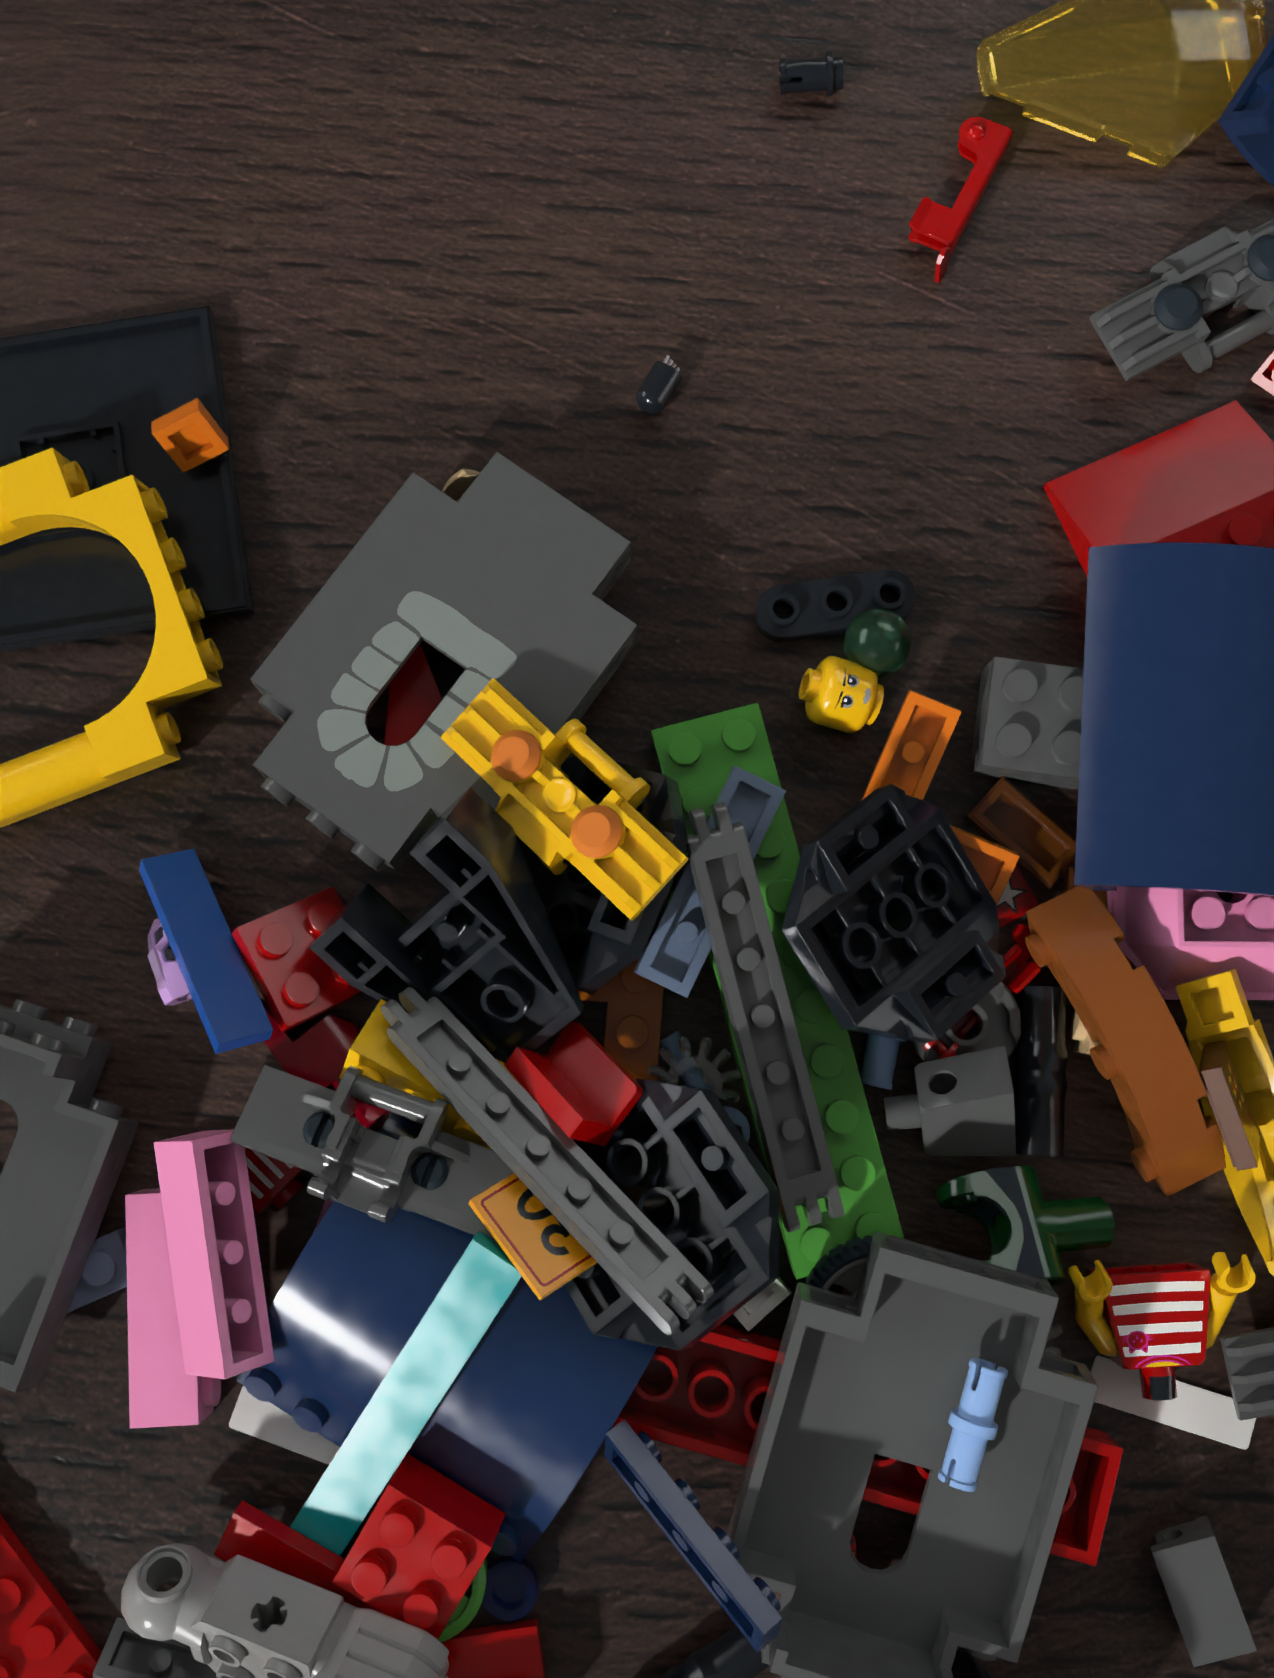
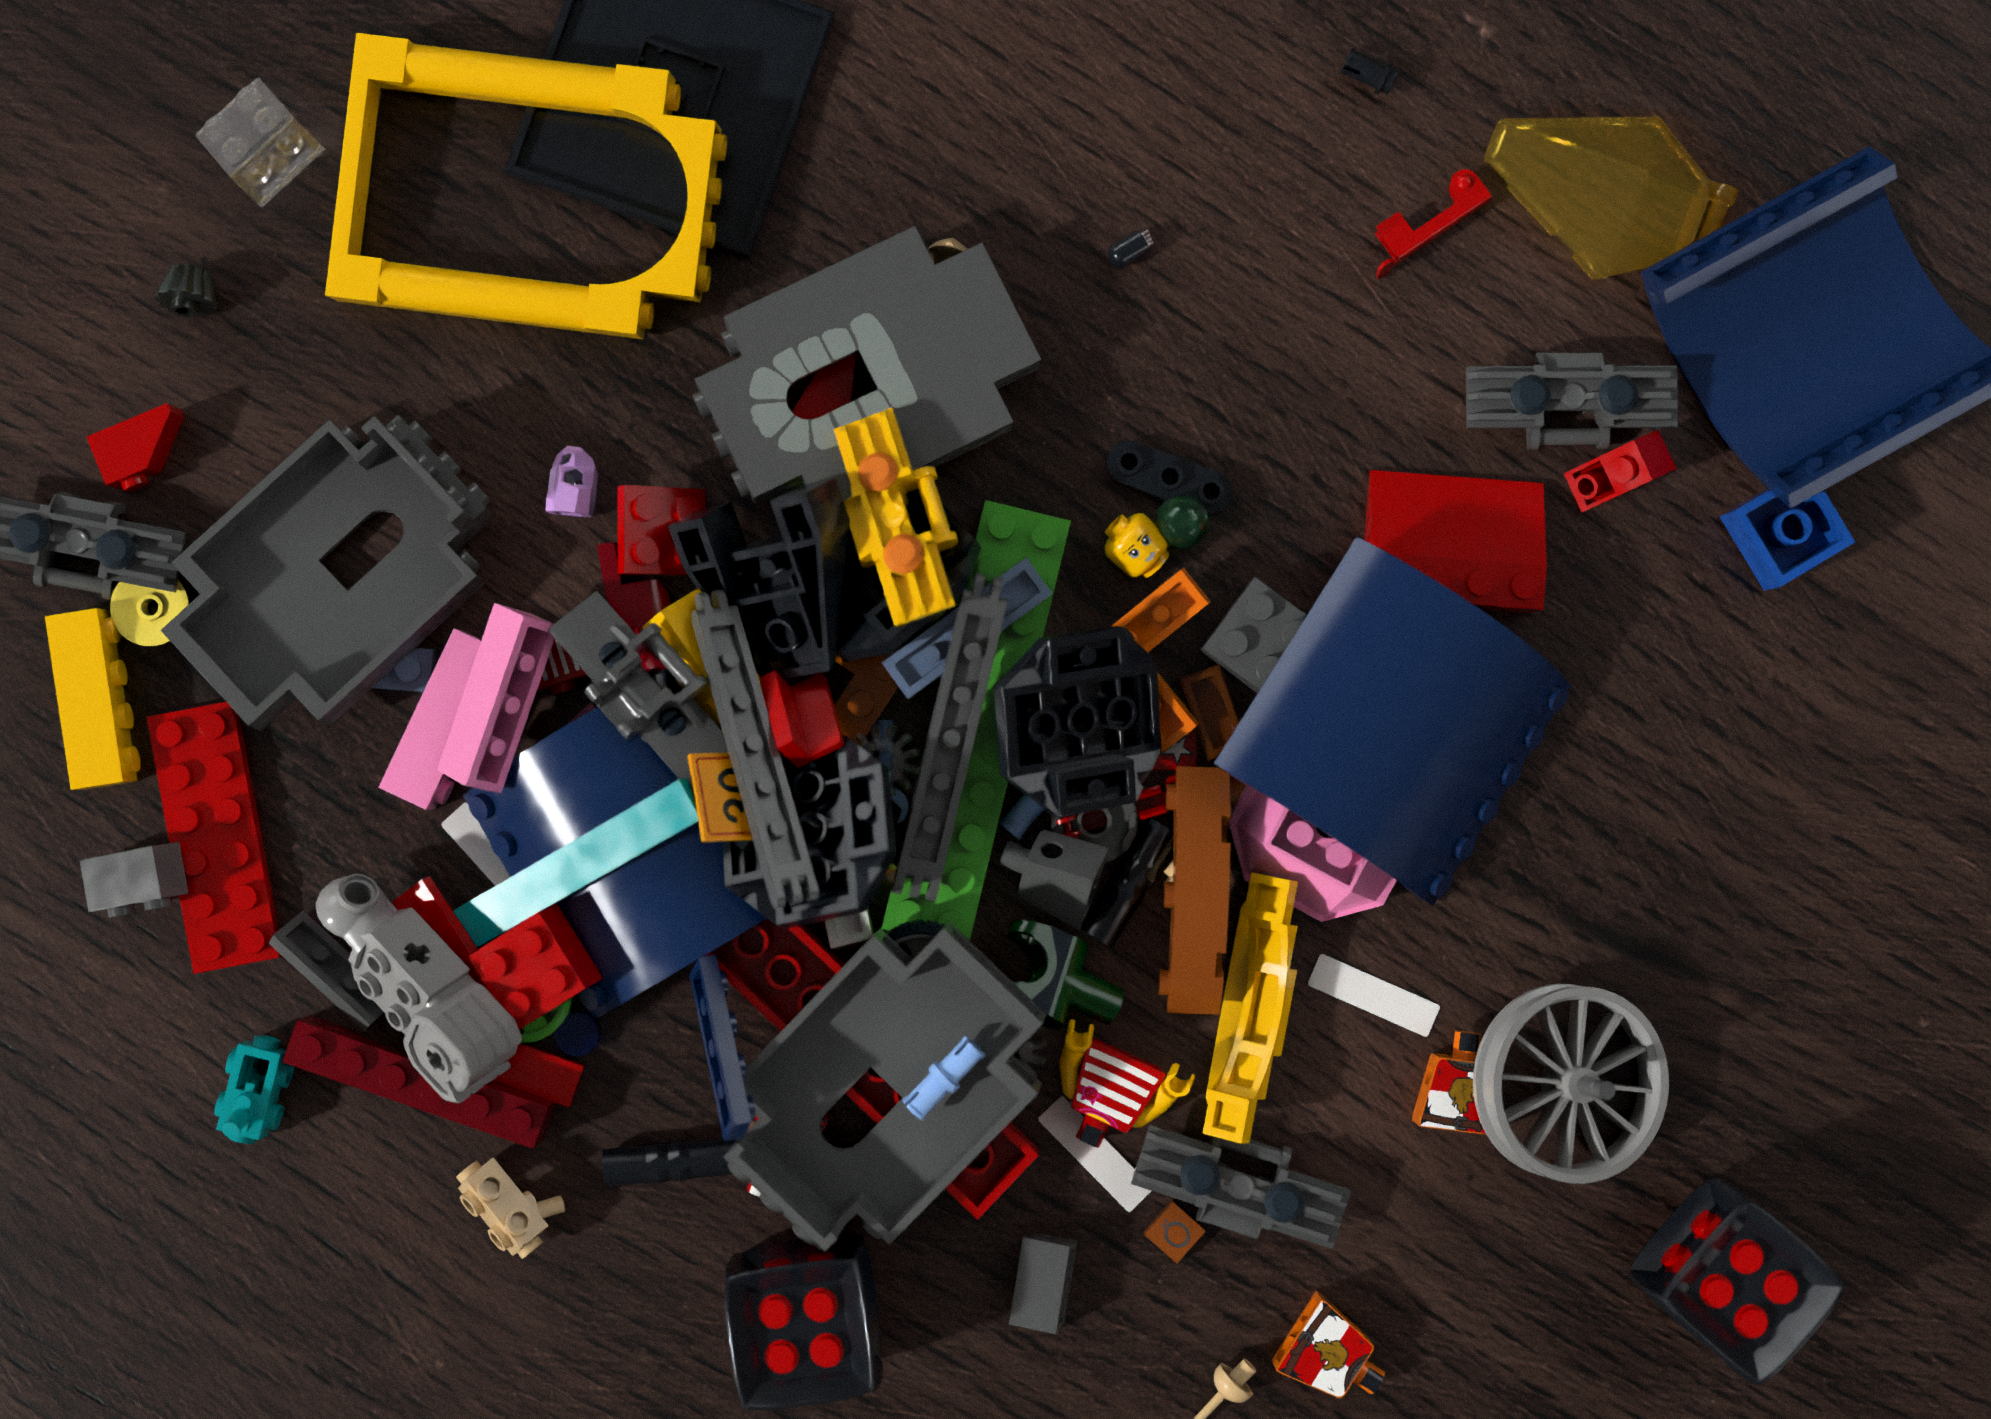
camera: 25 degrees right, 5 degrees up
blue tile [139,849,273,1054] -> none
orange tile [151,398,229,473] -> none
reddish brown tile [1199,1040,1260,1171] -> none

